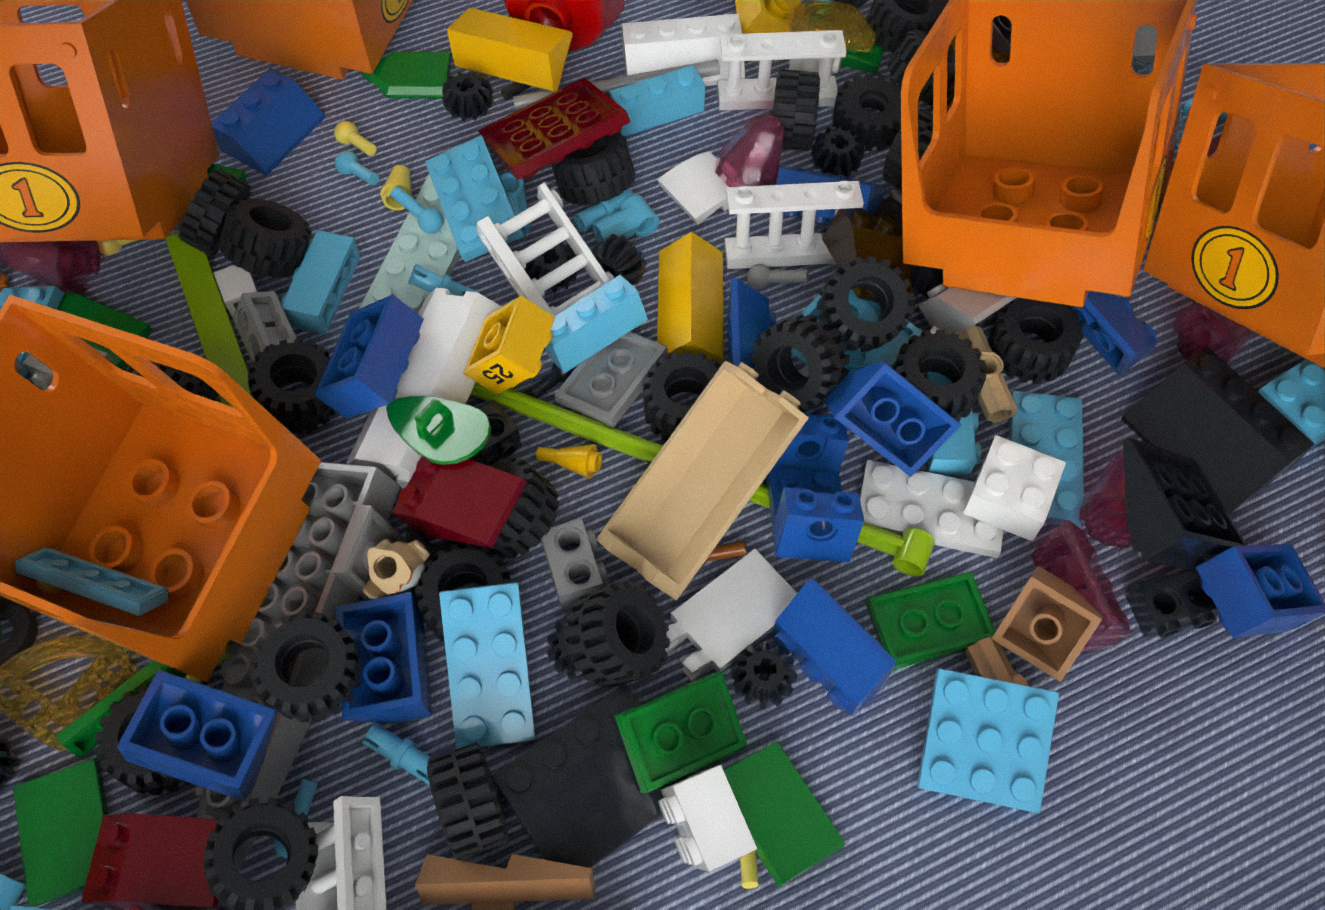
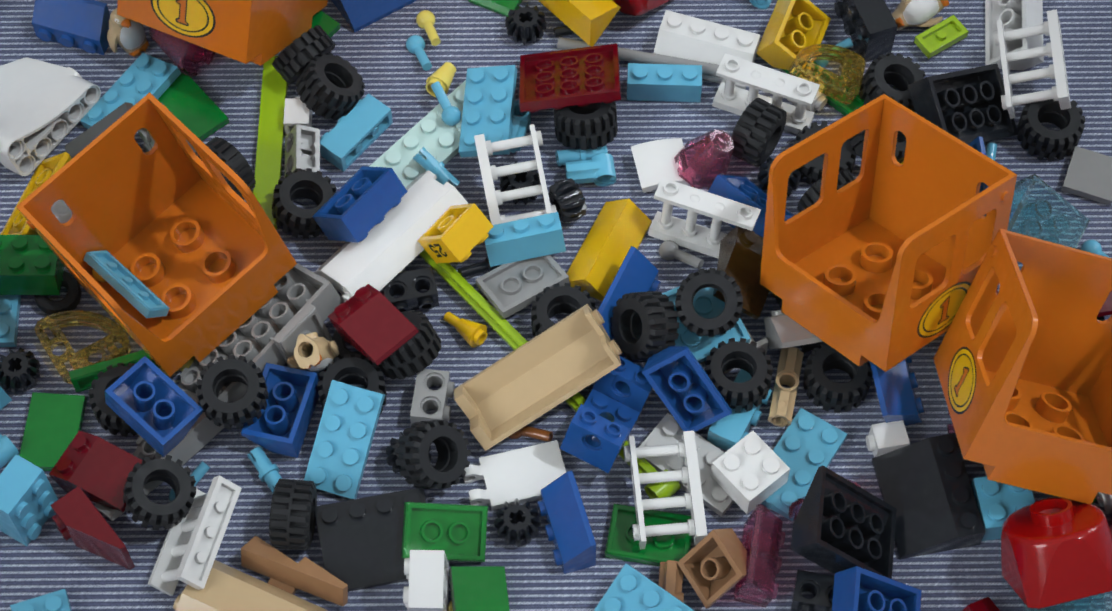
camera: 25 degrees right, 0 degrees up
shield [386,396,491,465] -> none
none -> white fence [623,431,708,549]
none -> white brick [866,420,910,457]

